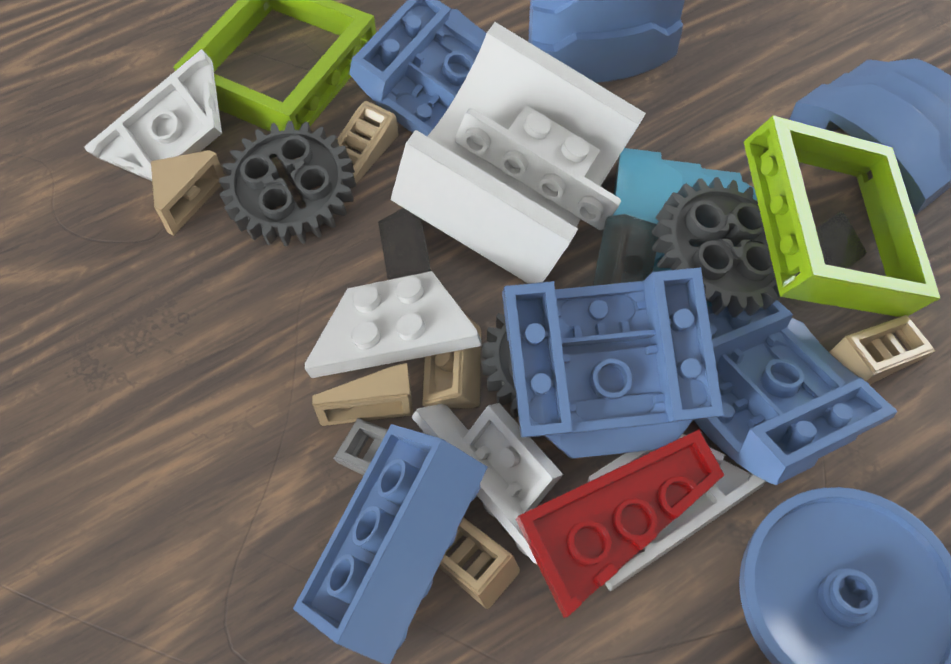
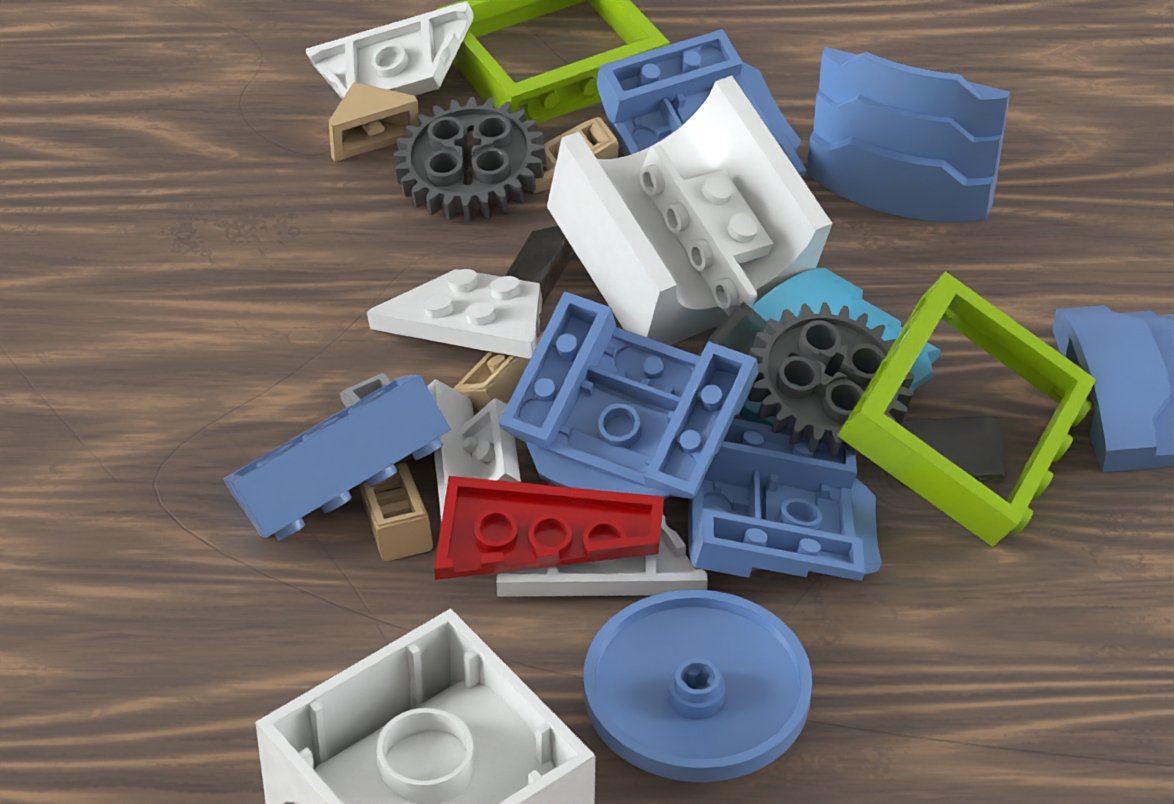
camera: 30 degrees right, 15 degrees down
tan slope [312,363,414,426] -> none
tan slope [829,315,935,385] -> none

